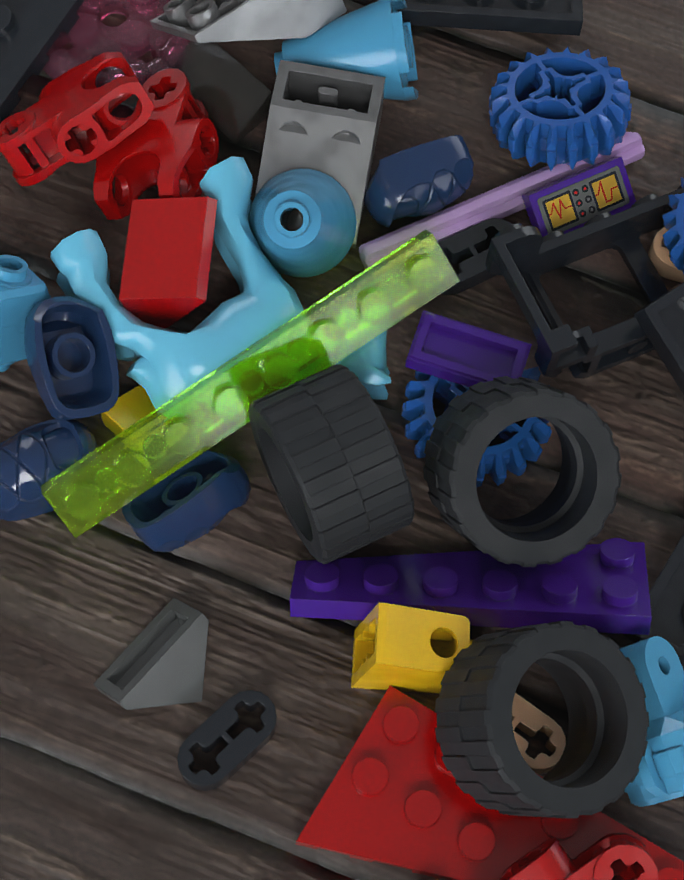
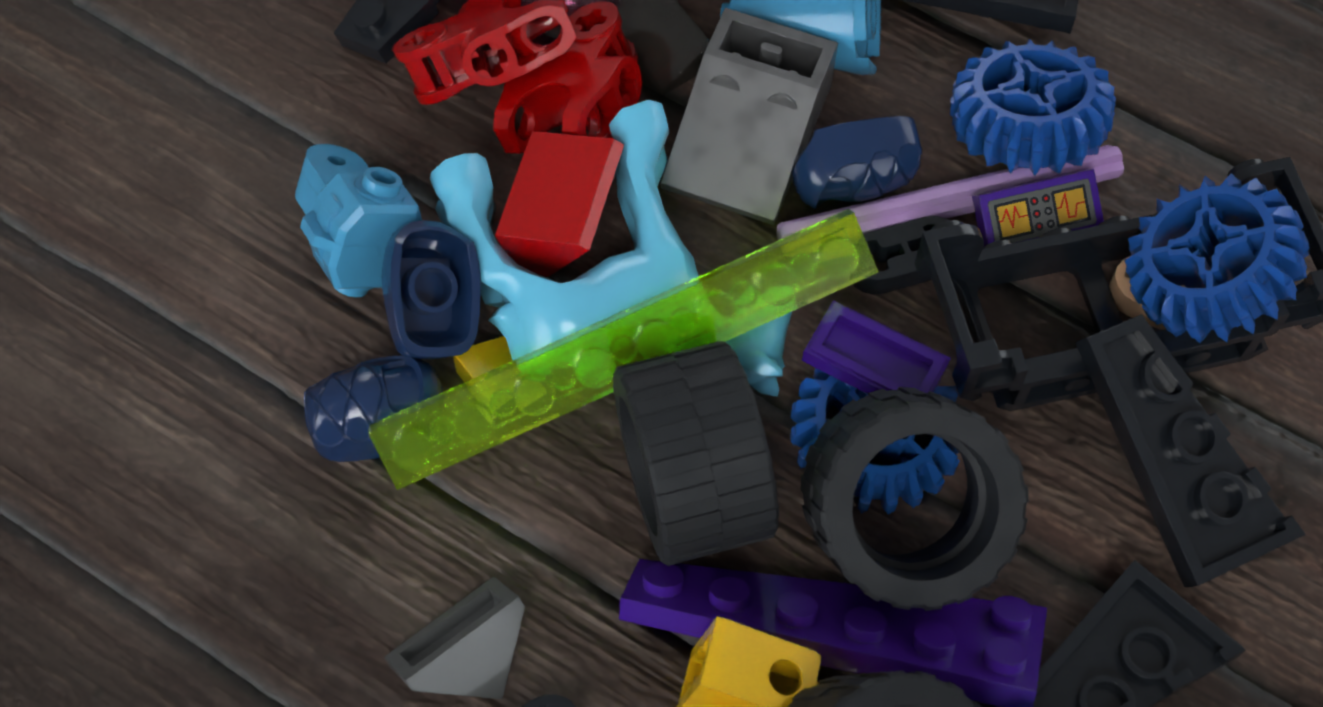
camera: 15 degrees right, 5 degrees down
dark blue piece [122,445,251,553] -> none
dark azure cone [249,168,357,277] -> none

